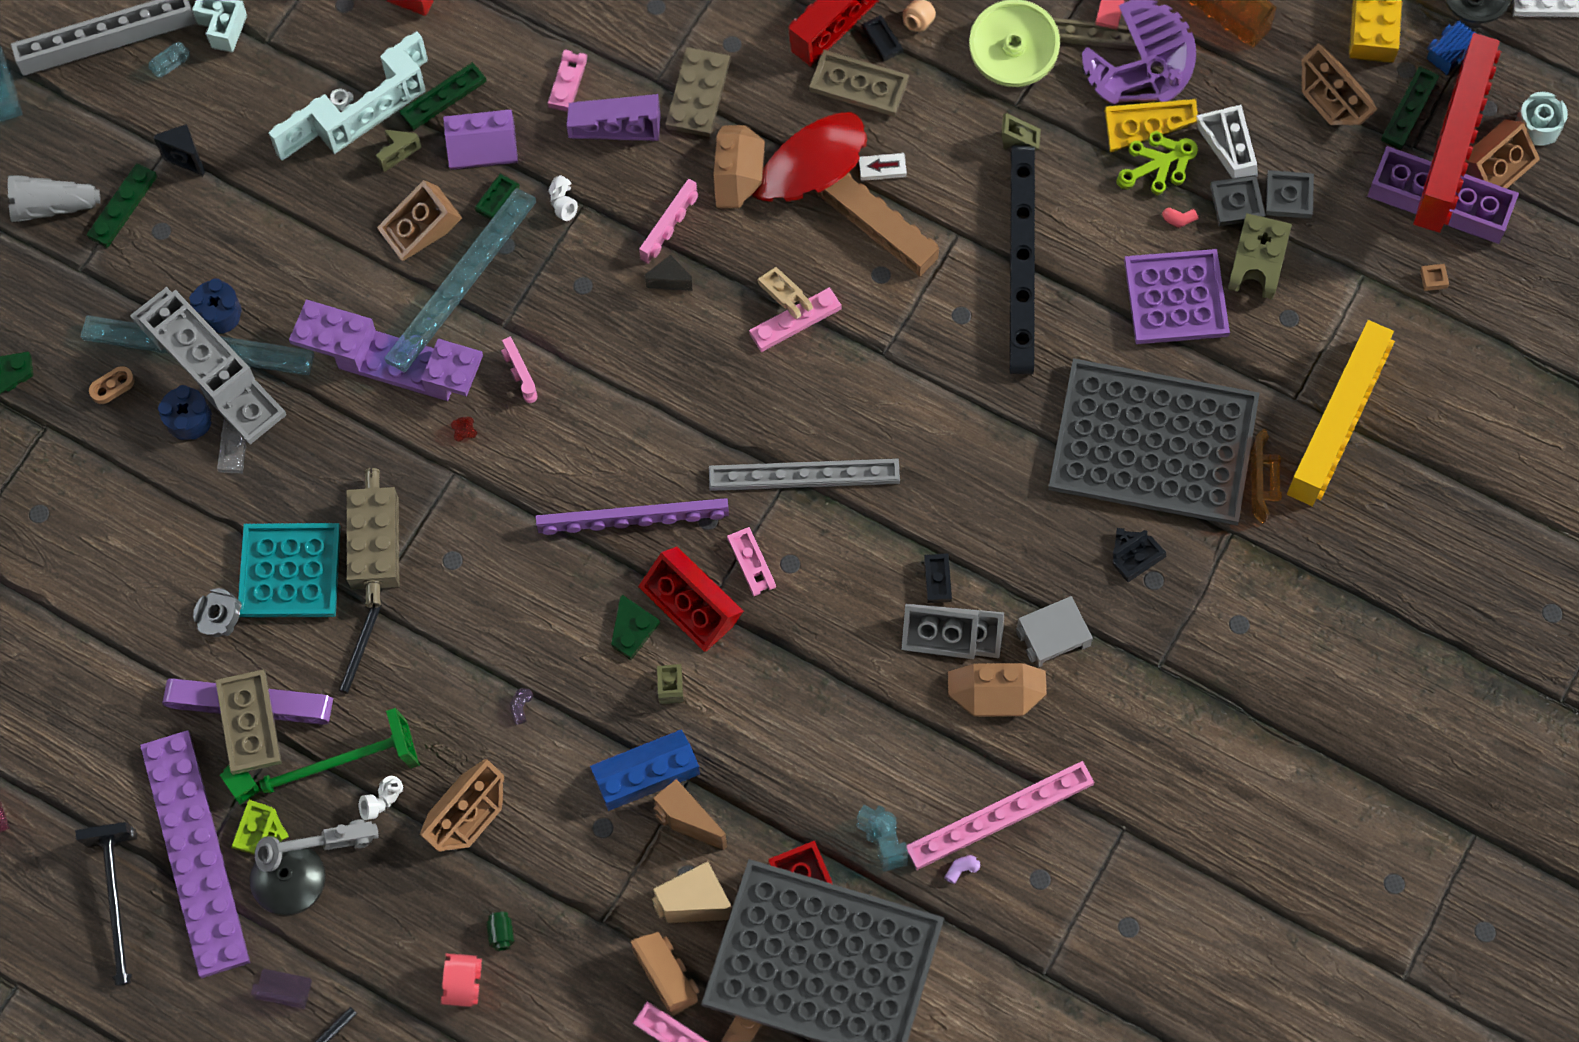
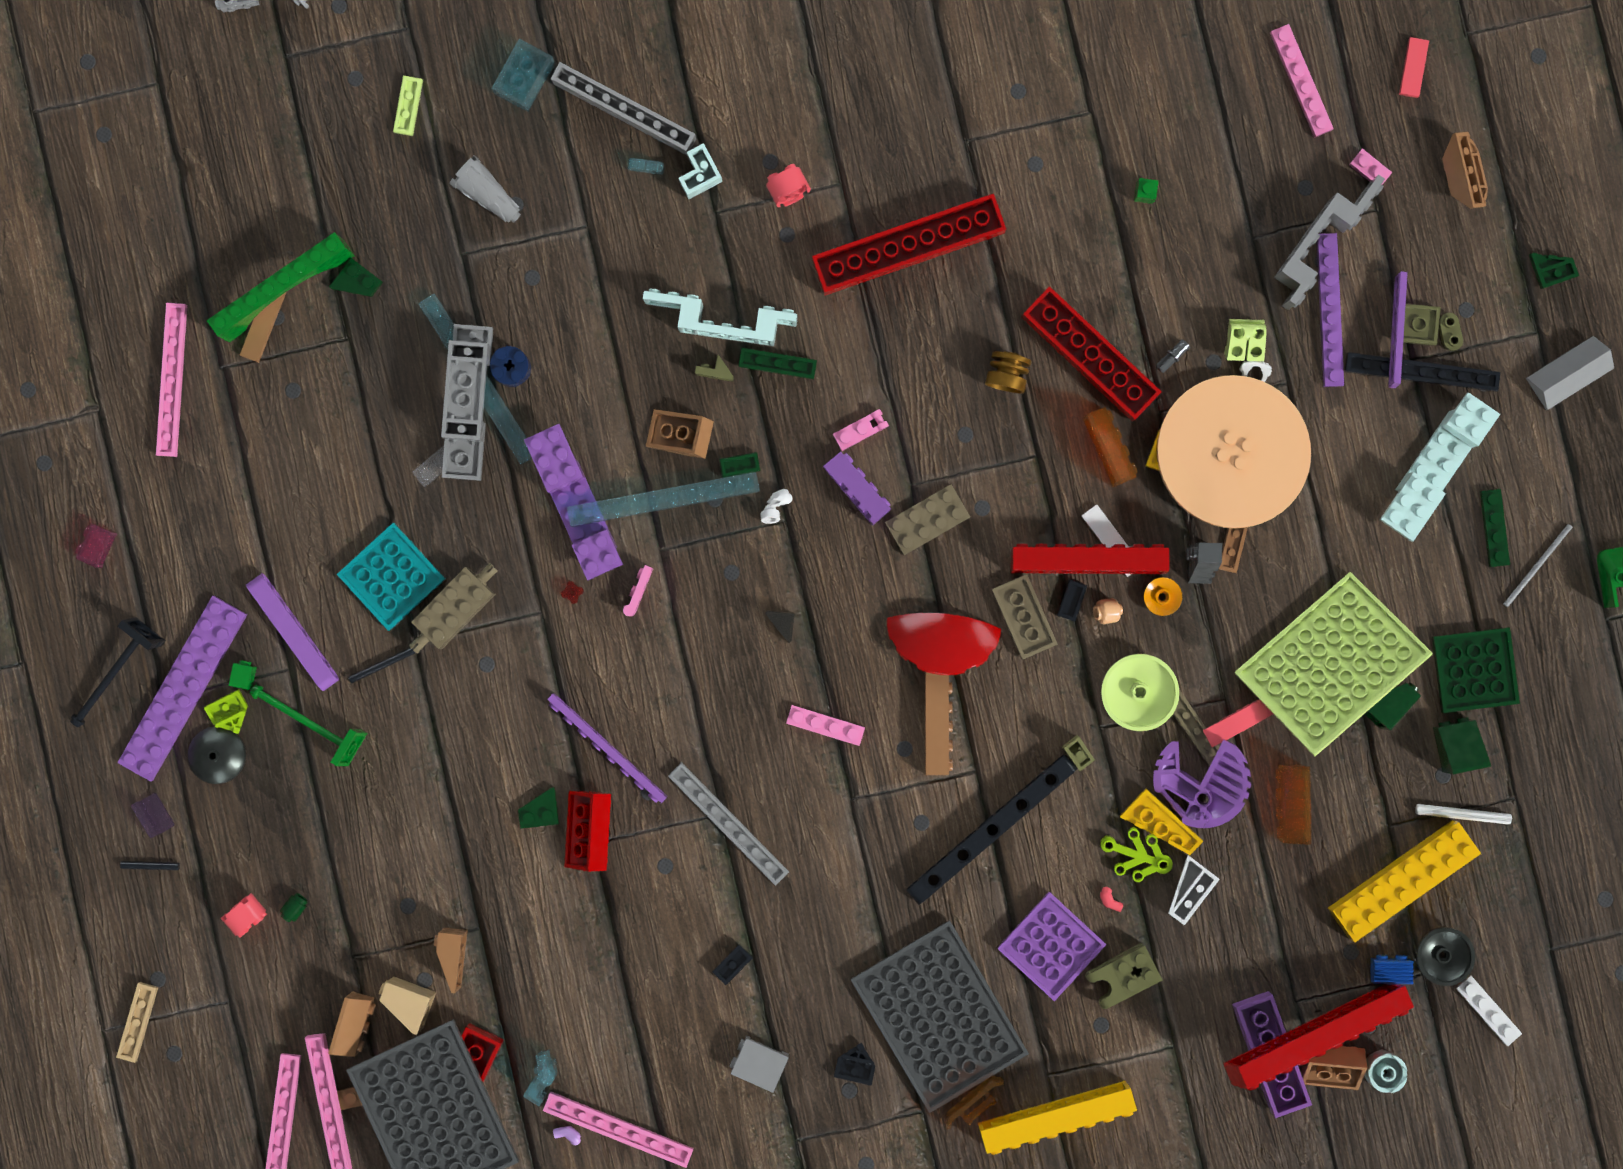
camera: 50 degrees right, 20 degrees up
dark green plate [86,163,158,248] -> none
medium nougat plate [89,366,135,404] -> none
black slope [154,124,205,176] -> none
dark blue brick [158,385,212,440] -> none
plate [193,588,242,637] -> none
dark tan plate [215,669,282,775] -> none
light grey piece [255,819,378,872] -> none
white plate [330,89,353,111] -> none
white arm [359,776,403,820] -> none
medium nougat wedge [420,759,504,851] -> none
medium lavender slope [444,109,518,170] -> none
clear purple arm [510,688,533,725] -> none
blue slope [590,729,700,811] -> none
bright pink plate [639,178,698,263] -> none
olive slope [657,664,684,704] -> none
medium nougat wedge [714,125,765,208] -> none
bright pink plate [727,527,776,597] -> none
tan hinge [757,267,813,319] -> none
white tile [859,153,907,181] -> none
light grey slope [902,604,1004,659] -> none
medium nougat wedge [948,663,1047,717] -> none
dark grey plate [1210,176,1265,226] -> none
dark grey plate [1265,170,1314,219] -> none
medium nougat wedge [1302,43,1377,126] -> none
dark green plate [1381,66,1440,150] -> none
medium nougat plate [1420,264,1449,291] -> none

